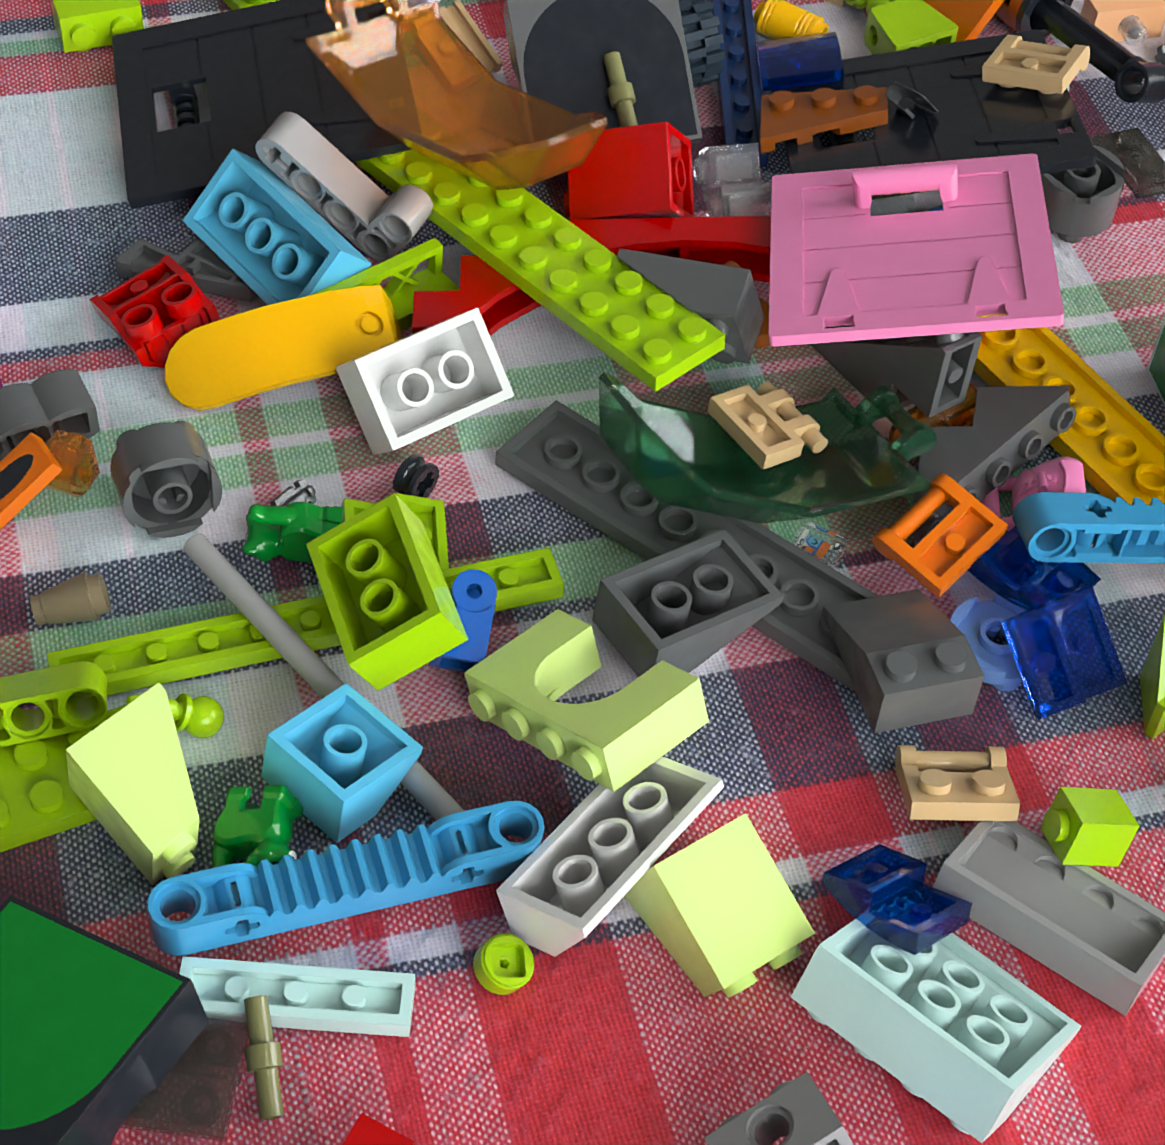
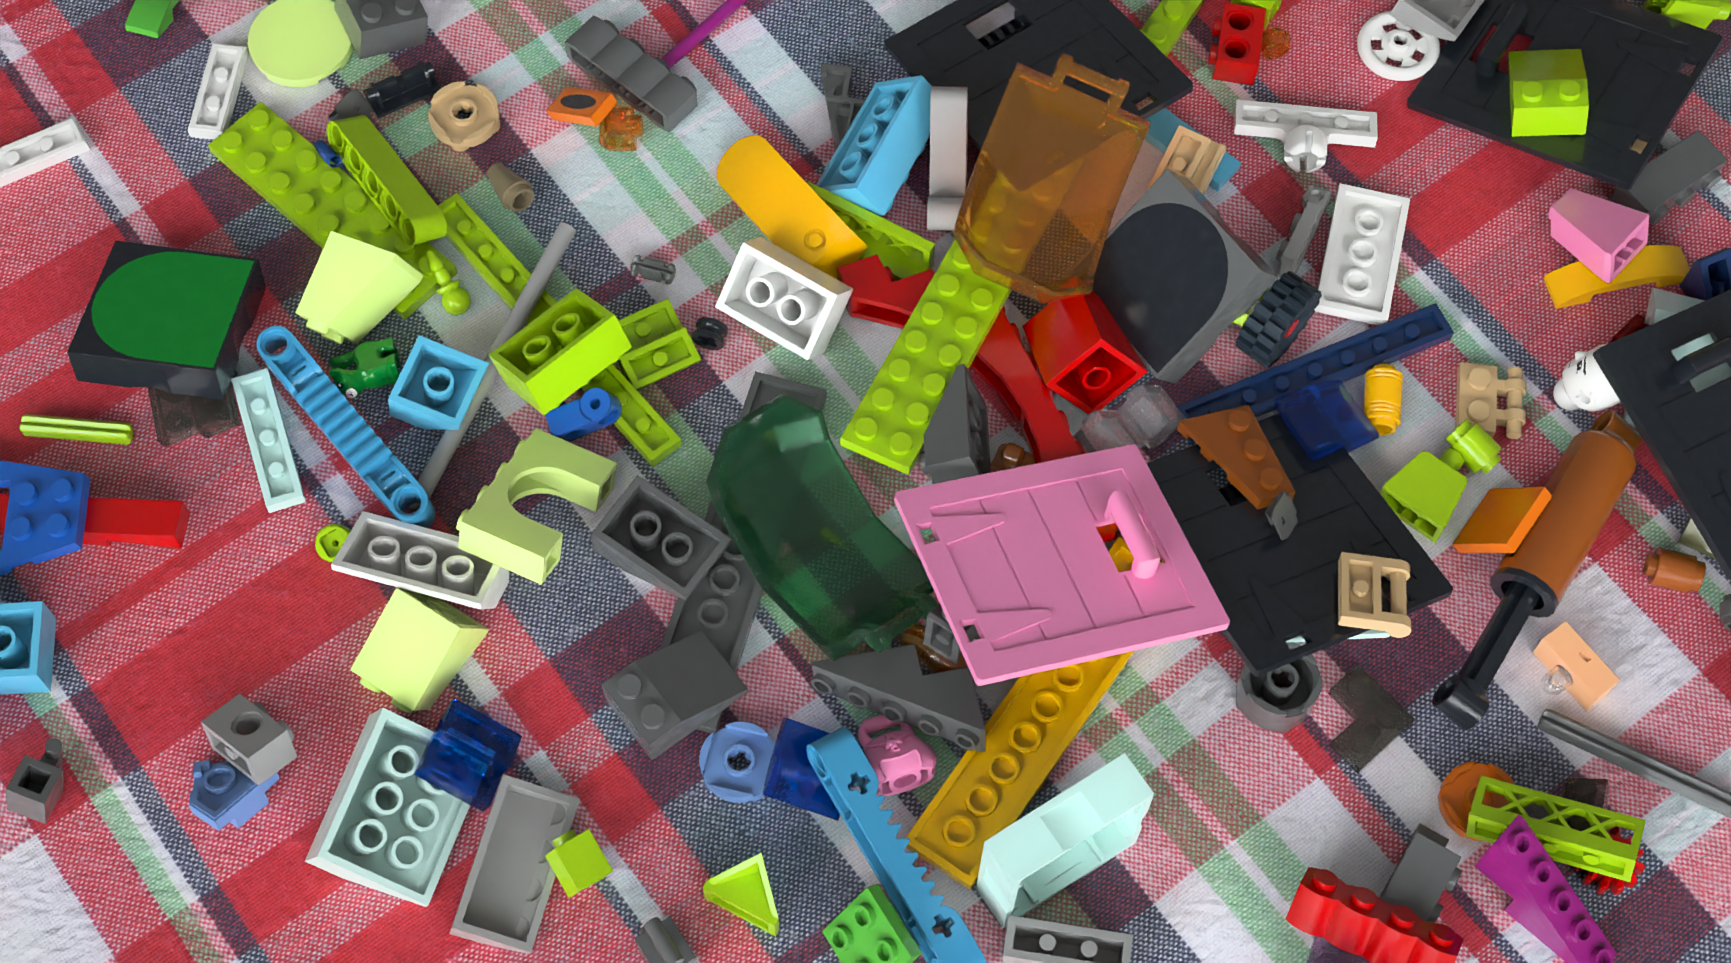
camera: 70 degrees right, 15 degrees up
red slope [90,254,221,368] -> none
dark grey brick [110,421,222,538] -> none
green animal [242,502,343,562] -> none
olive bar [244,995,284,1121] -> none
olive bar [603,52,638,127] -> none
tan plate [707,381,828,470] -> none
clear tile [791,520,850,570] -> none
orange plate [872,473,1008,598] -> none
tan plate [895,745,1020,821] -> none
clear blue slope [1001,587,1128,720] -> none

